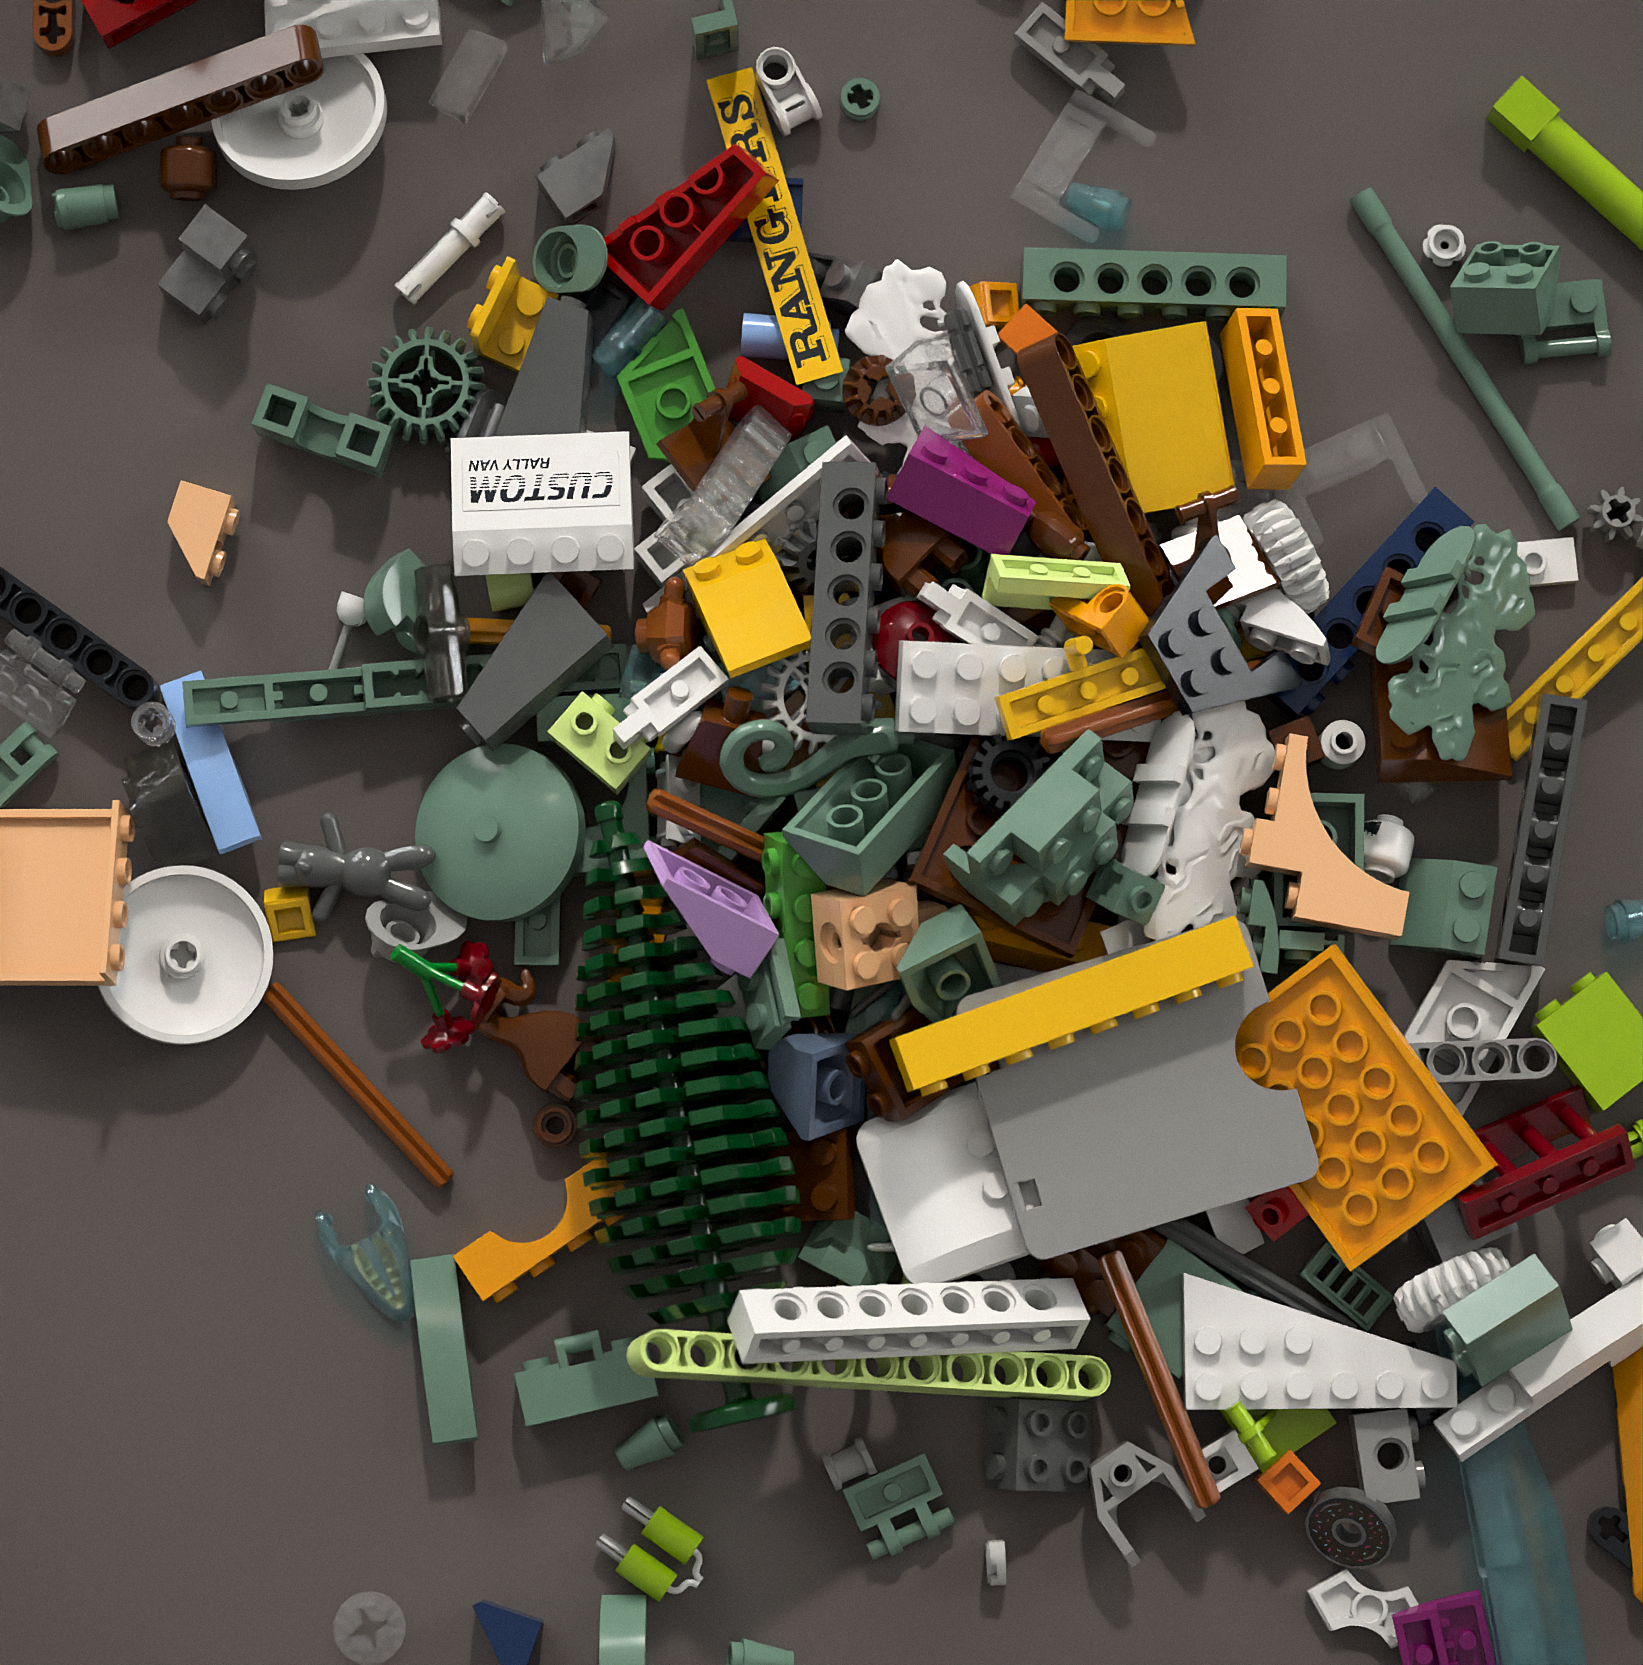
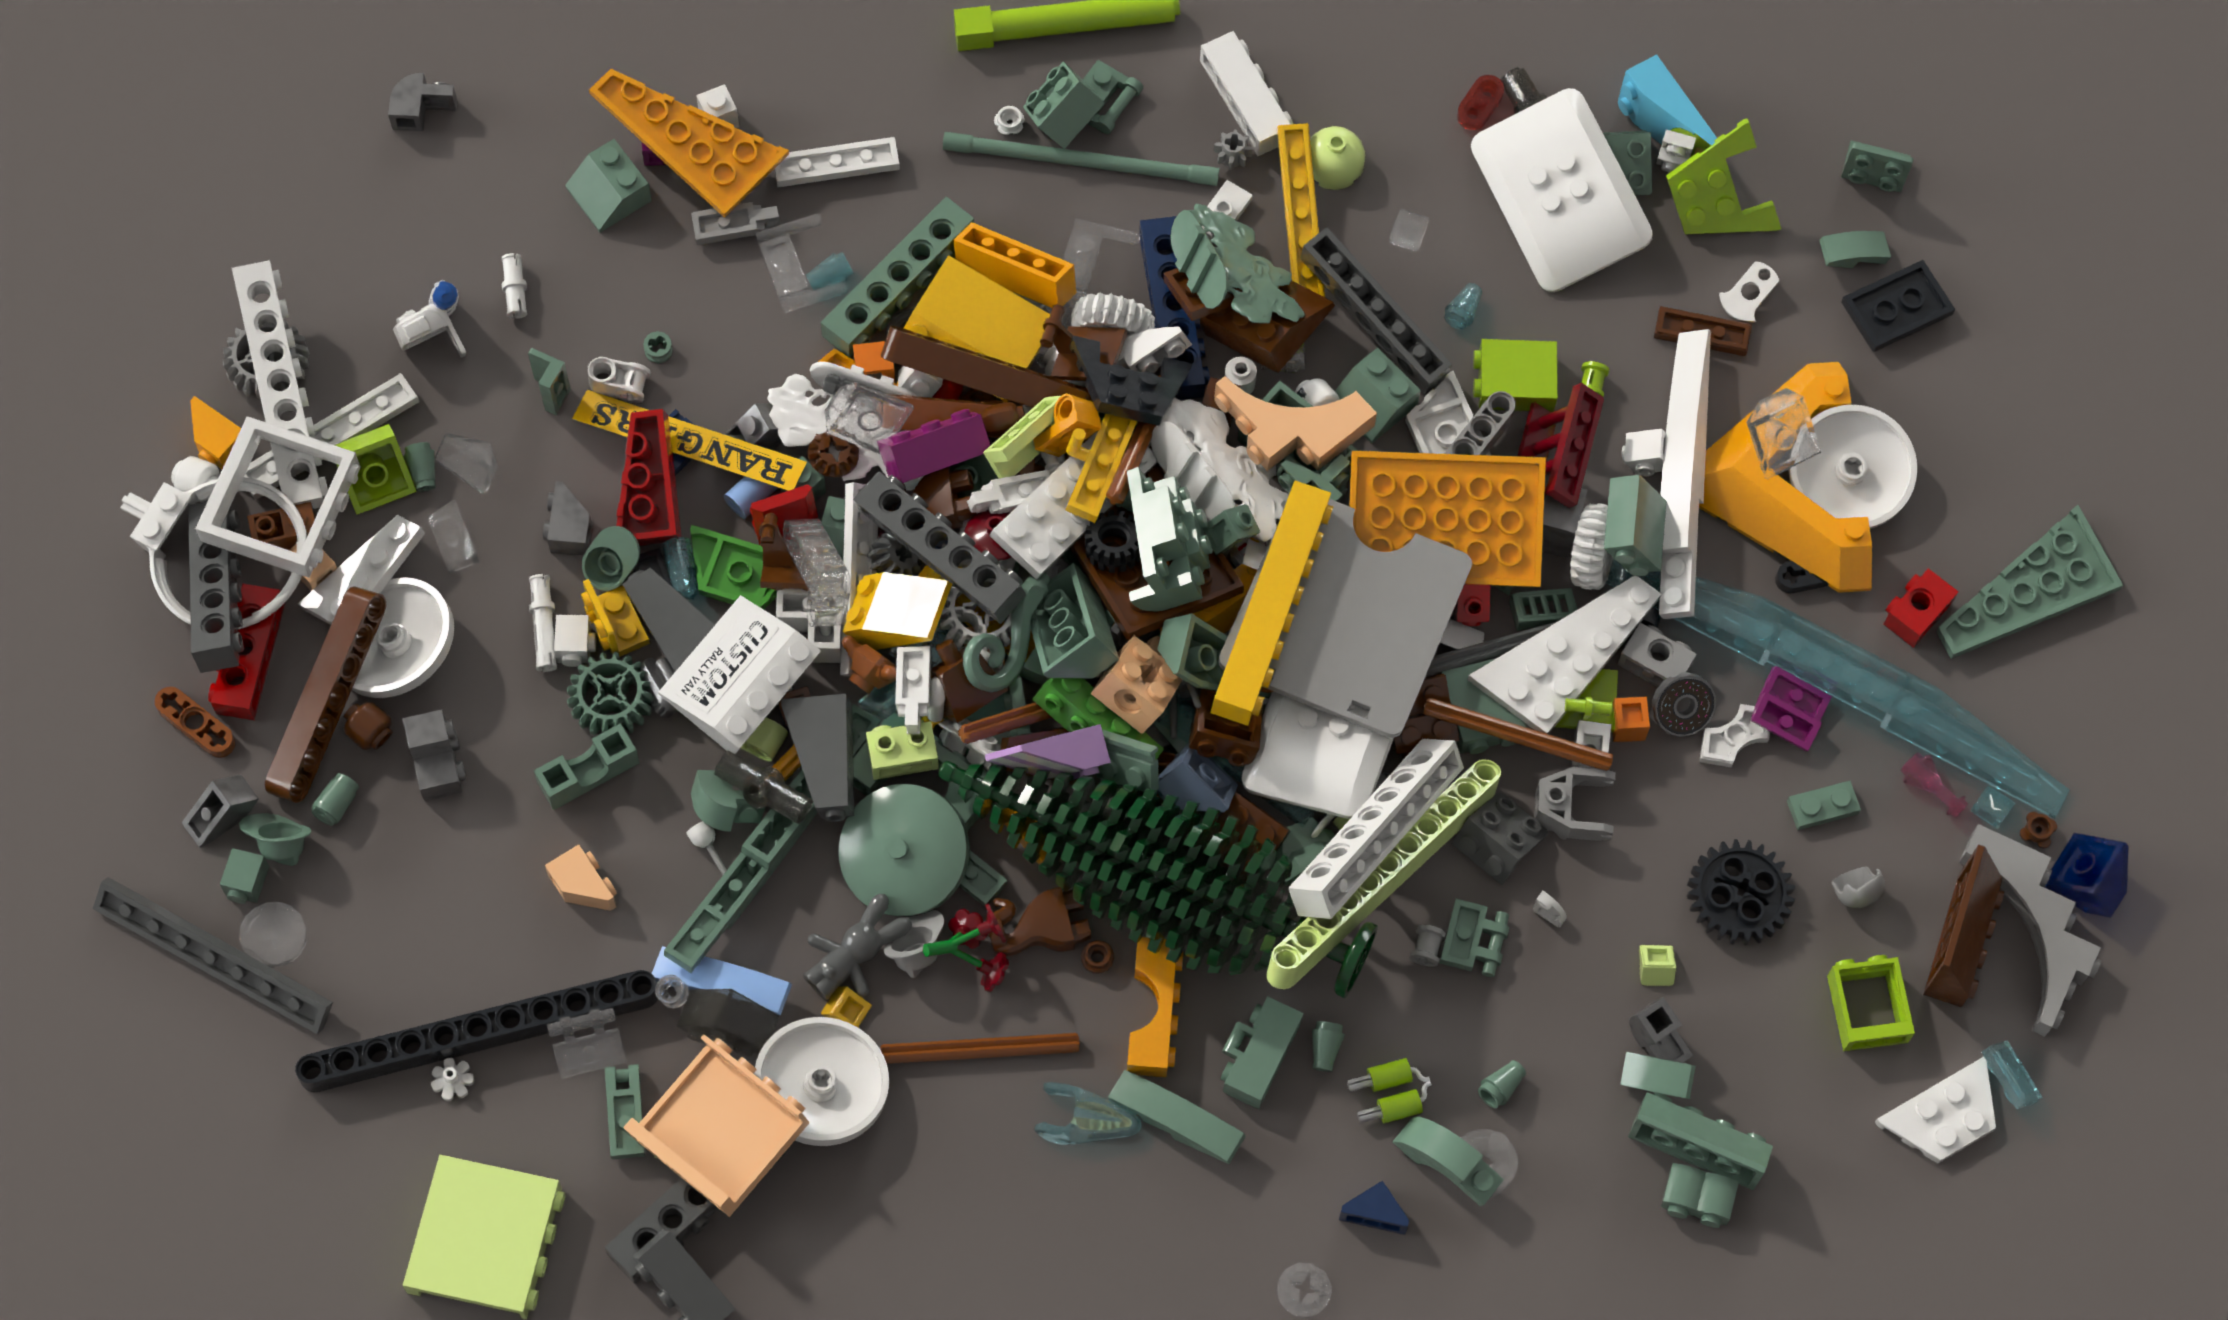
camera: 50 degrees left, 15 degrees down
none -> white brick [554,615,596,667]
none -> white plate [774,137,900,187]

